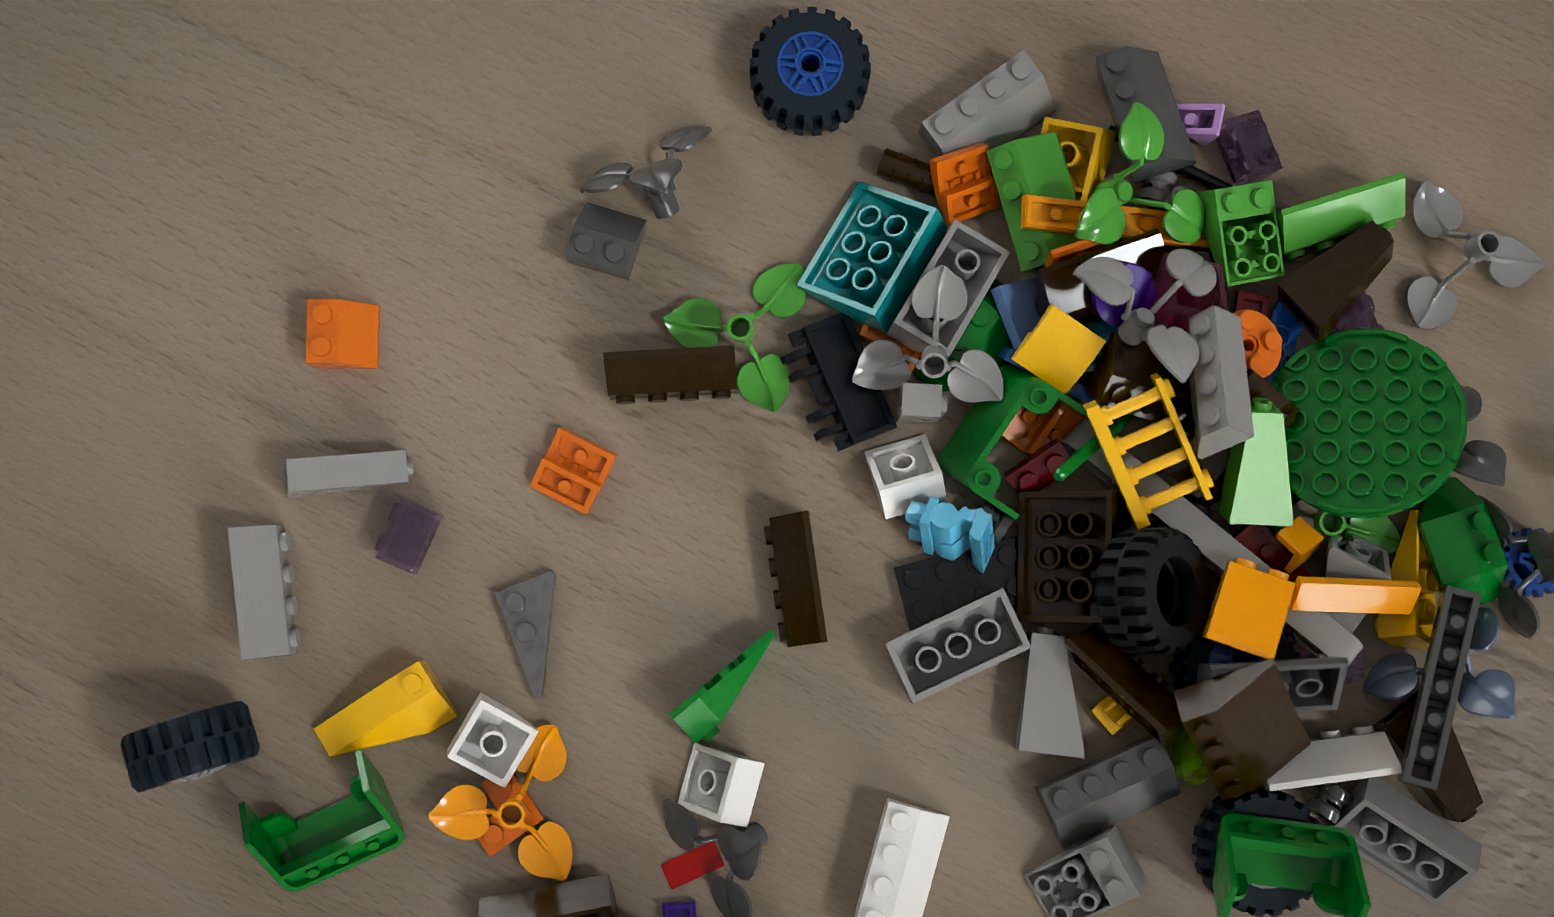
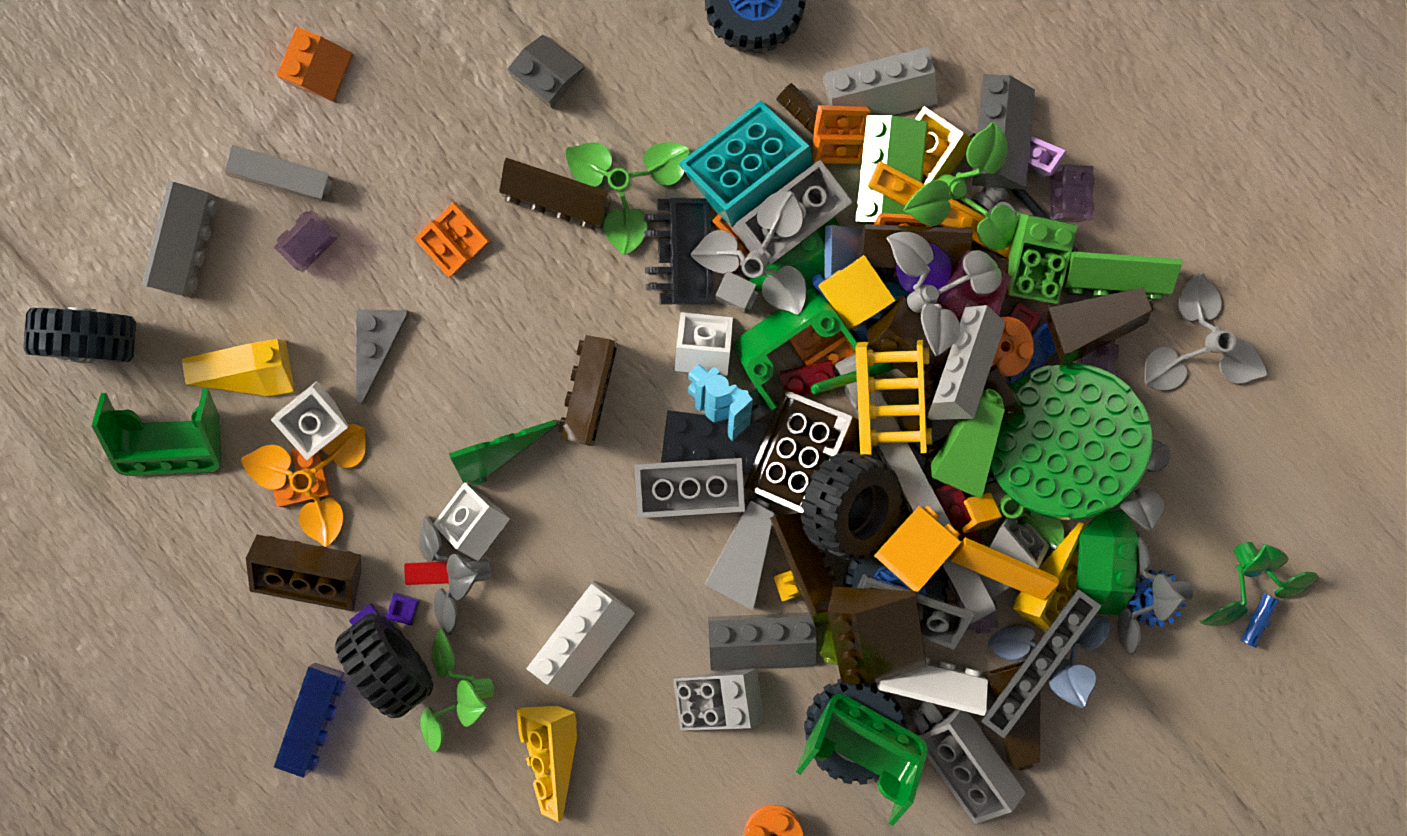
camera: 25 degrees right, 5 degrees up
dark grey plant [580,126,712,219] -> none

